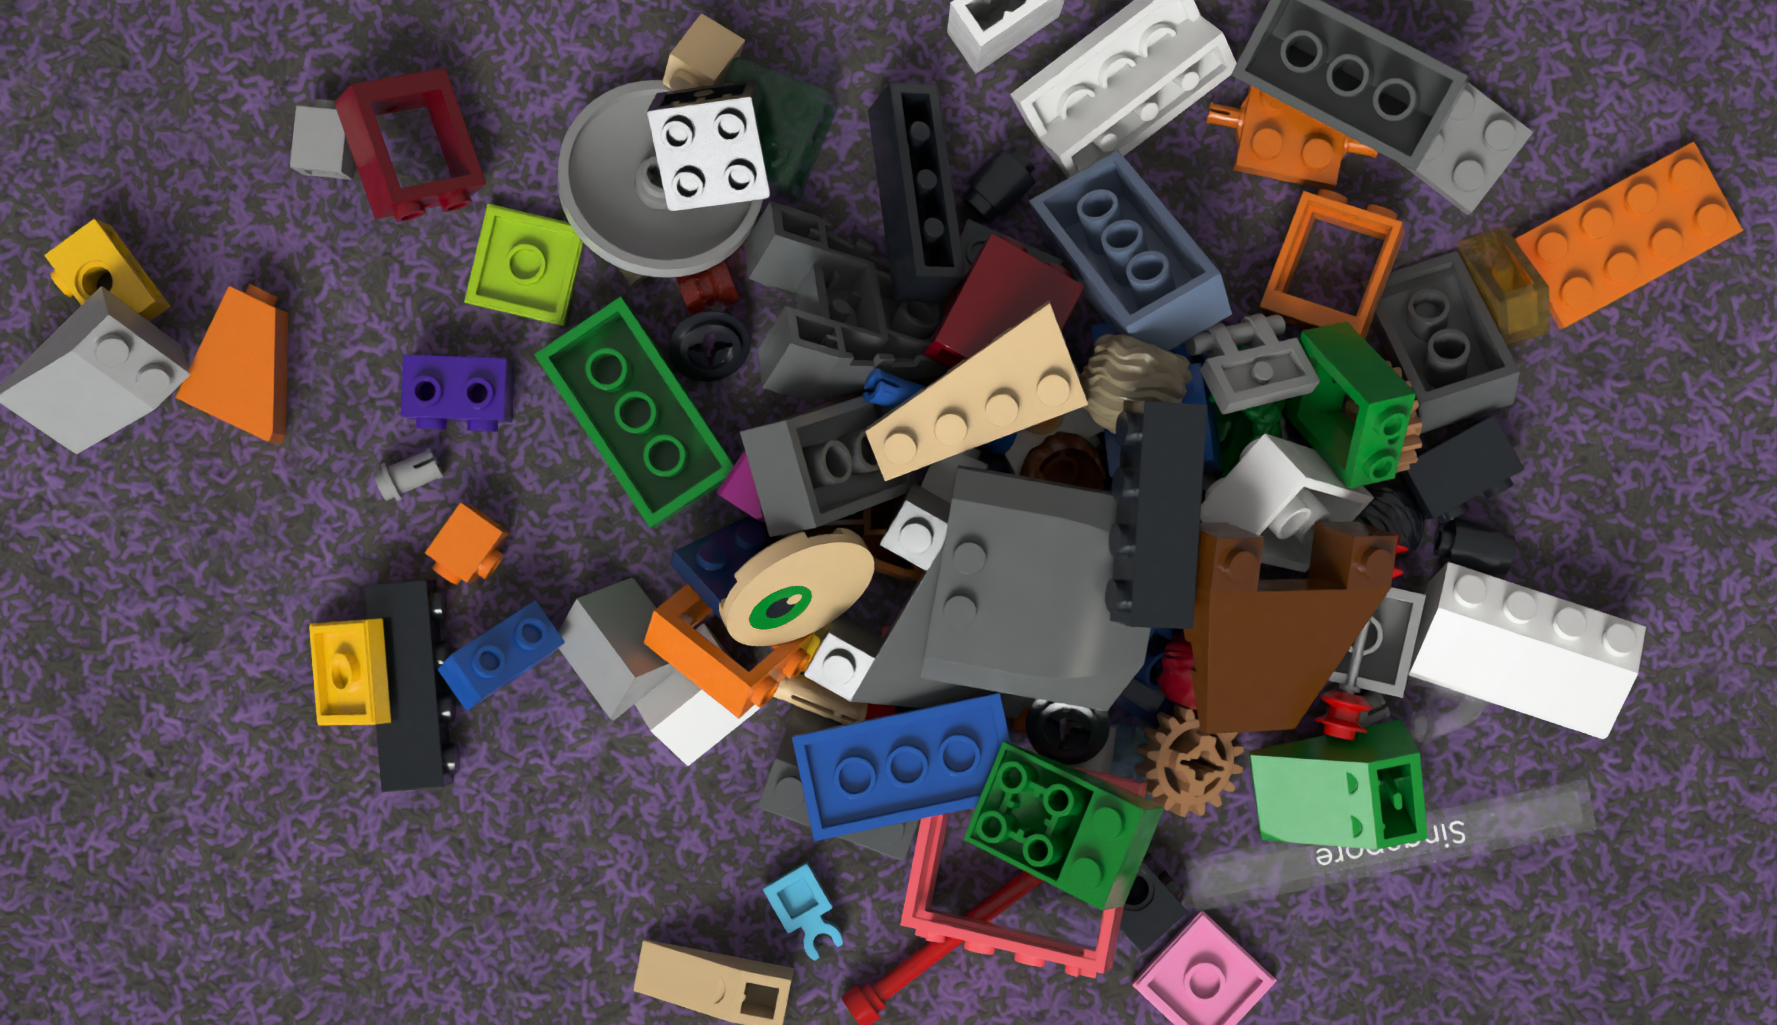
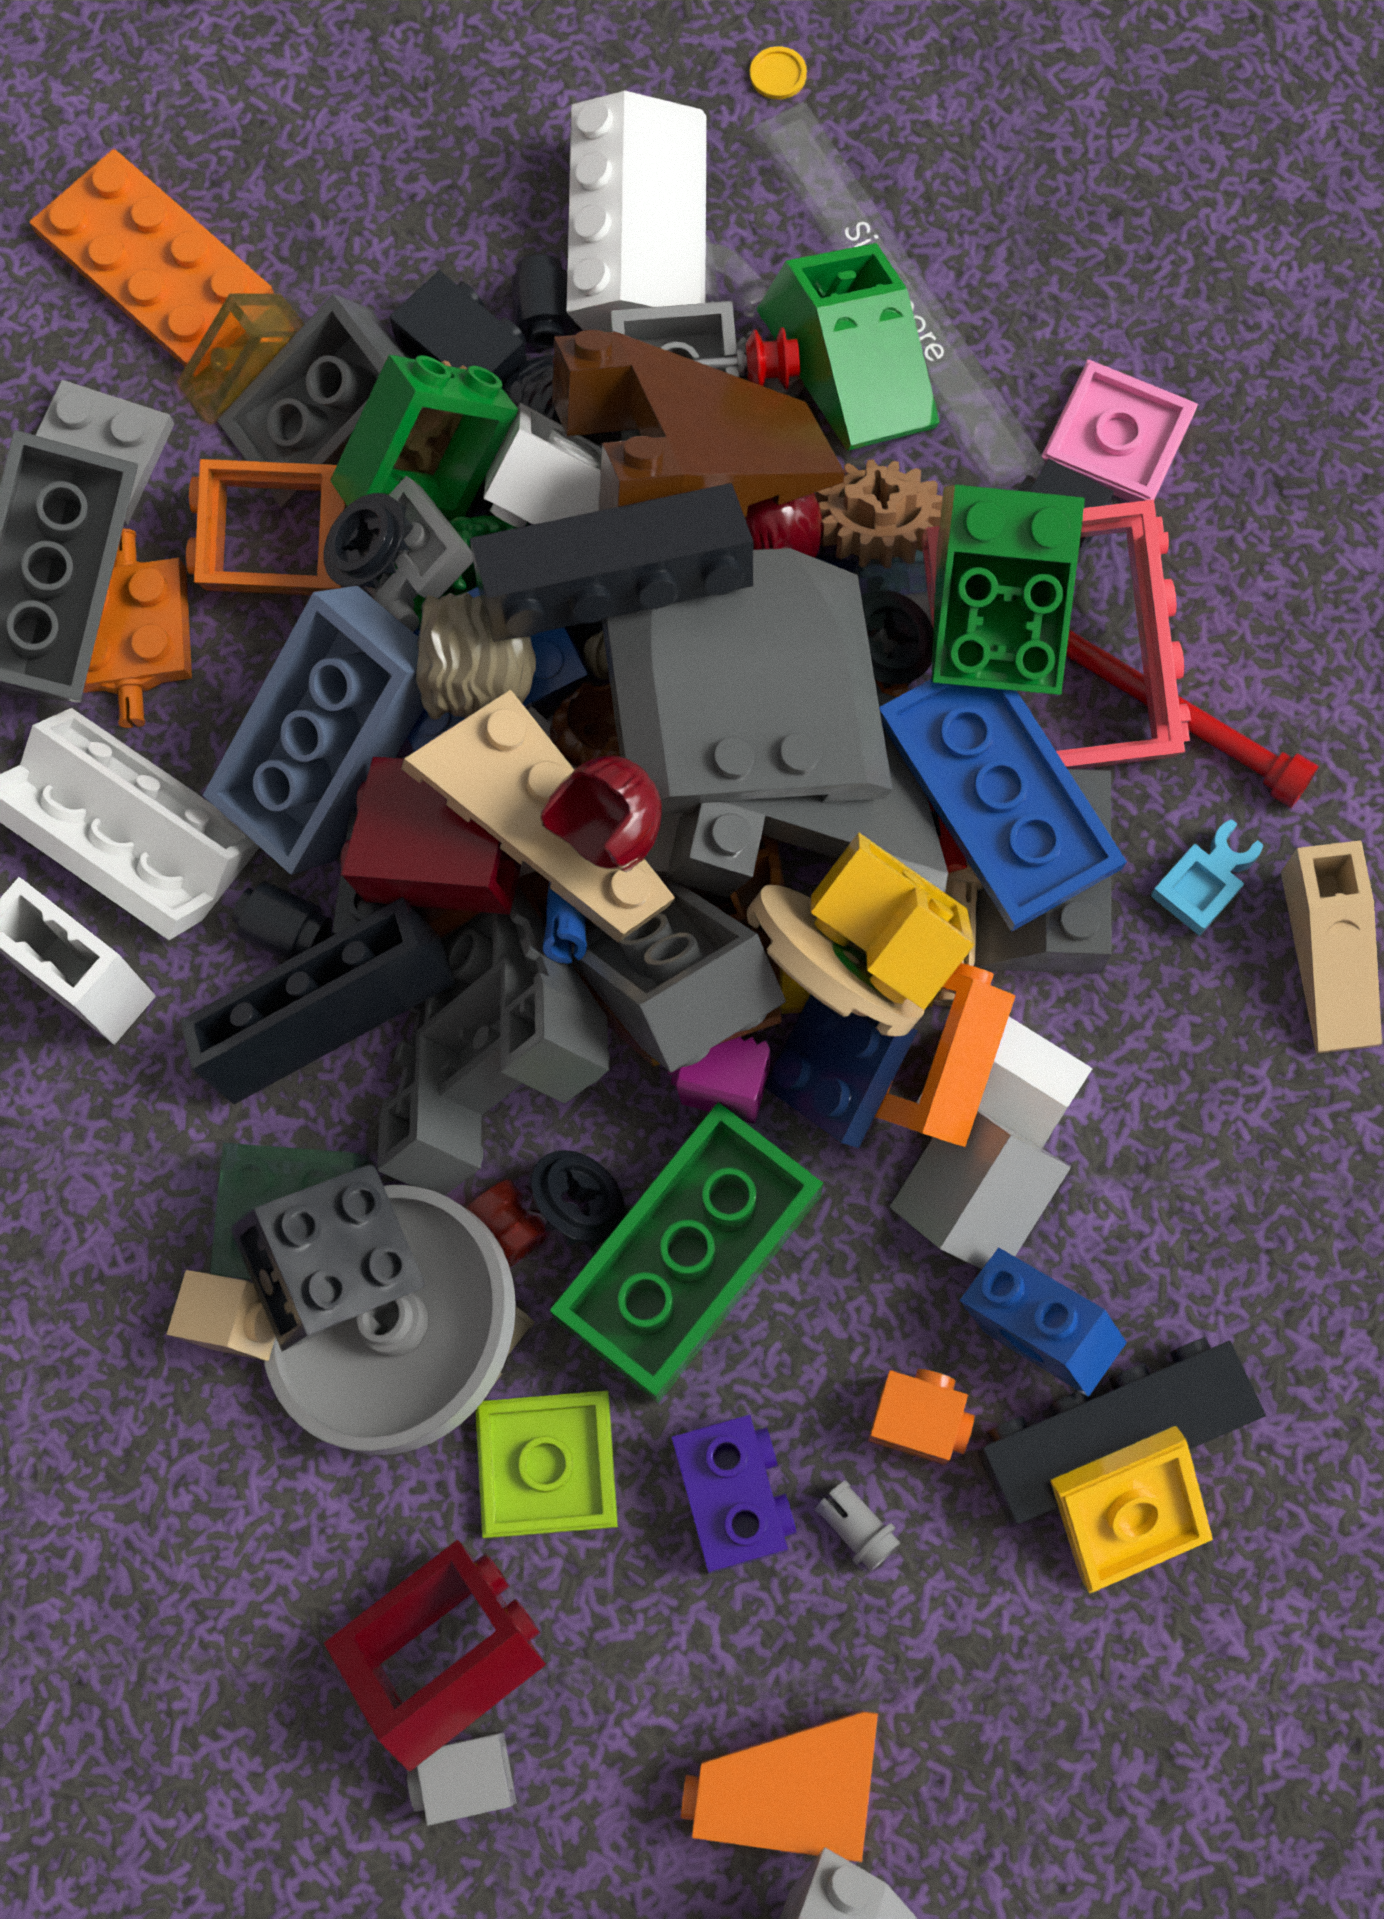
camera: 105 degrees left, 15 degrees down
none -> black gear [323,493,414,589]
none -> dark red hair [540,756,662,872]
none -> yellow piece [750,46,807,100]
none -> yellow brick [811,832,975,1010]

